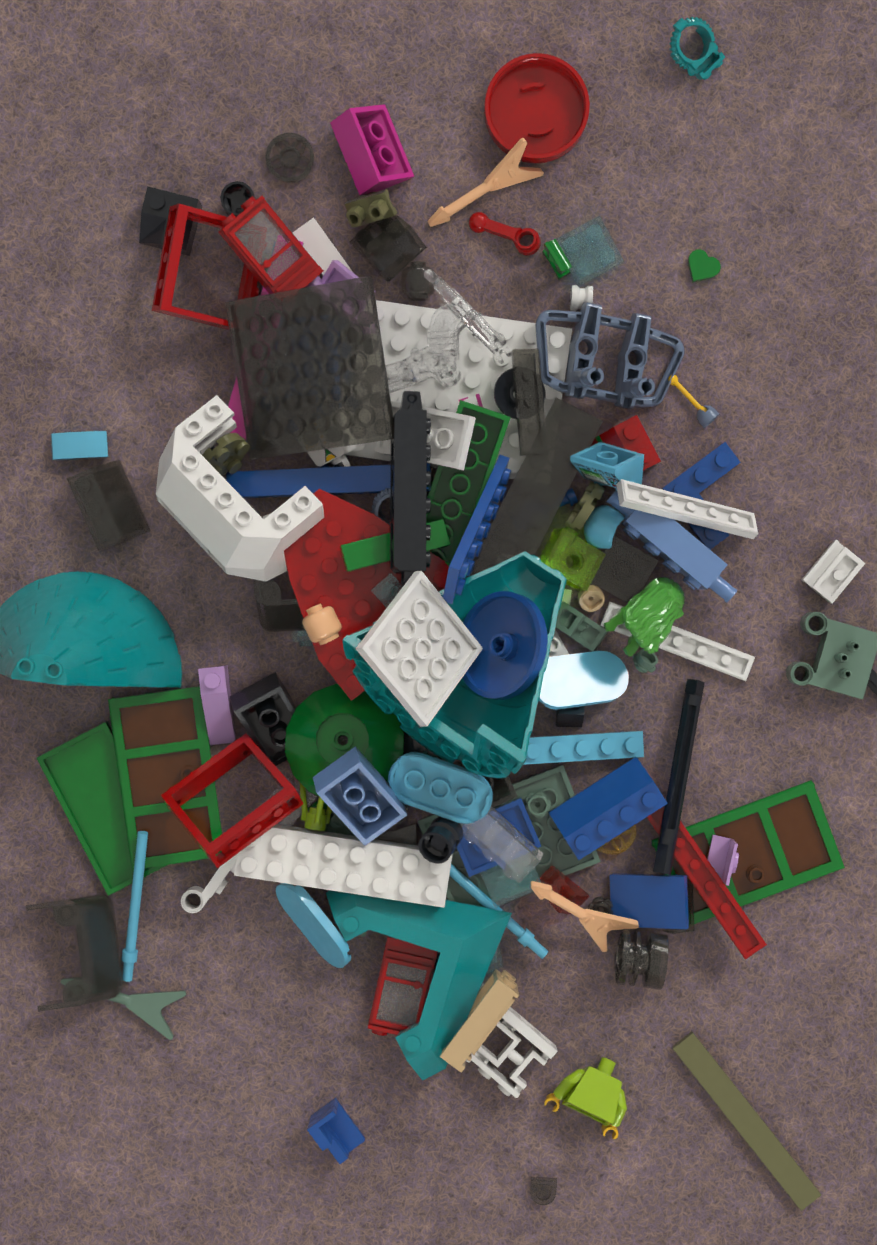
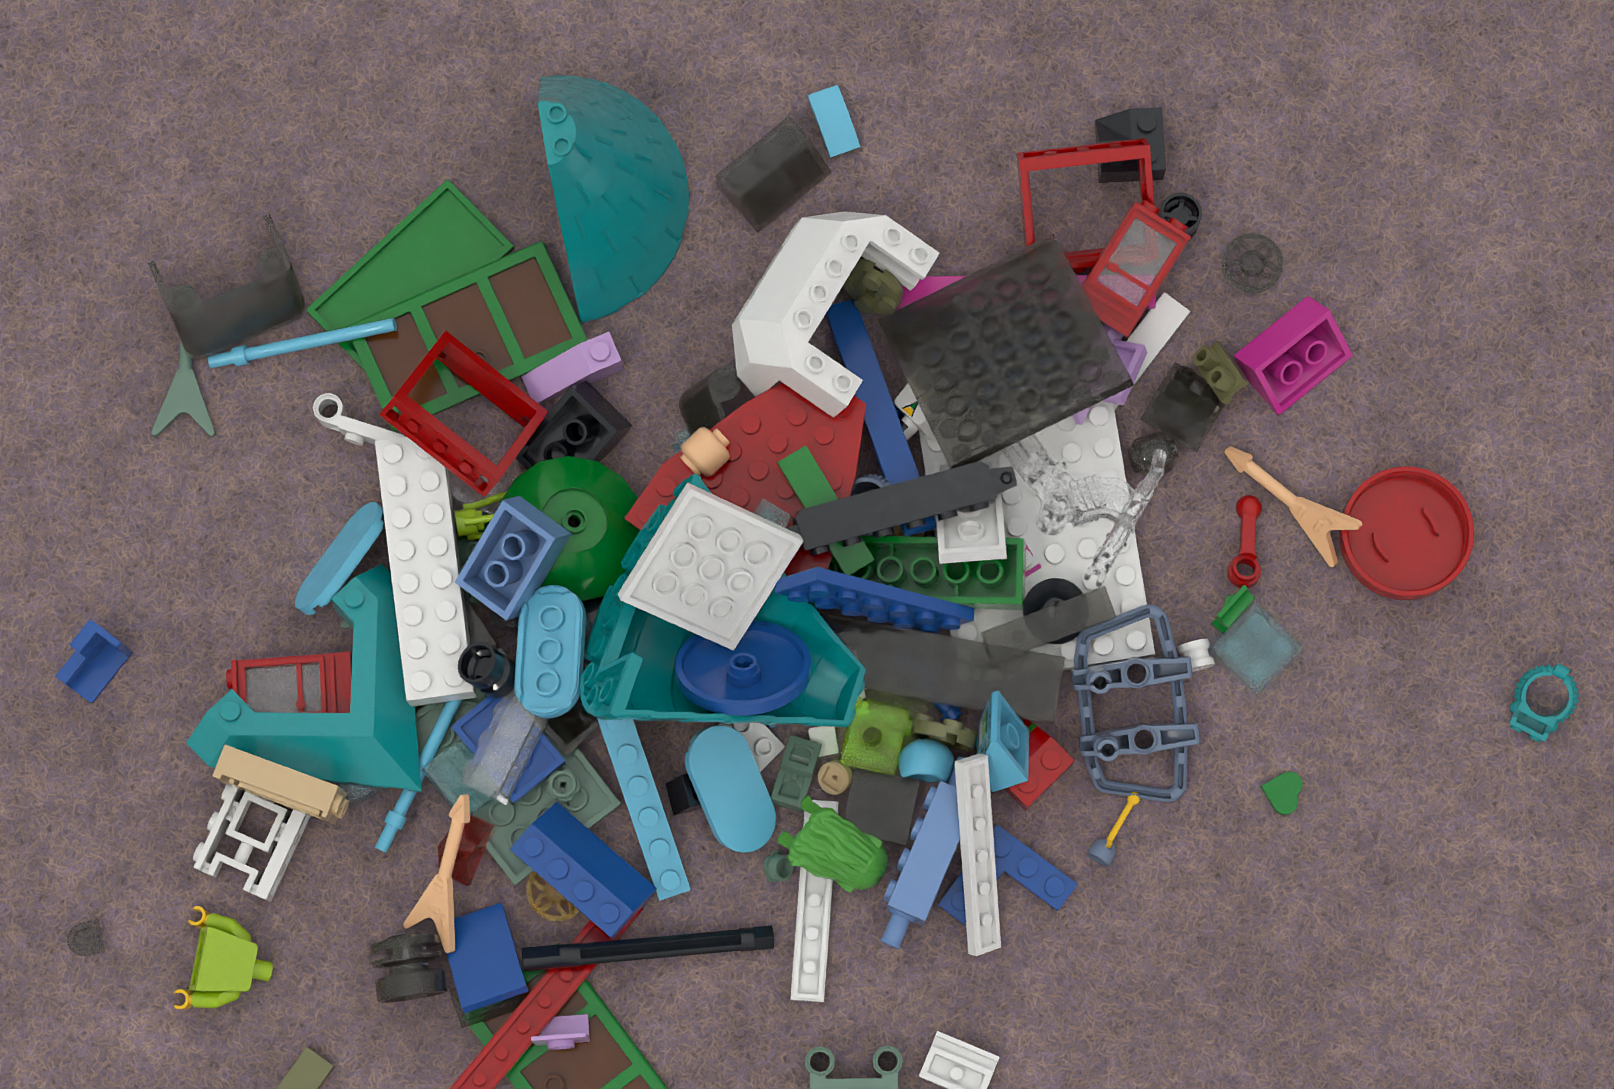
camera: 80 degrees right, 10 degrees down
clear smoke plate [588,896,613,915] -> none

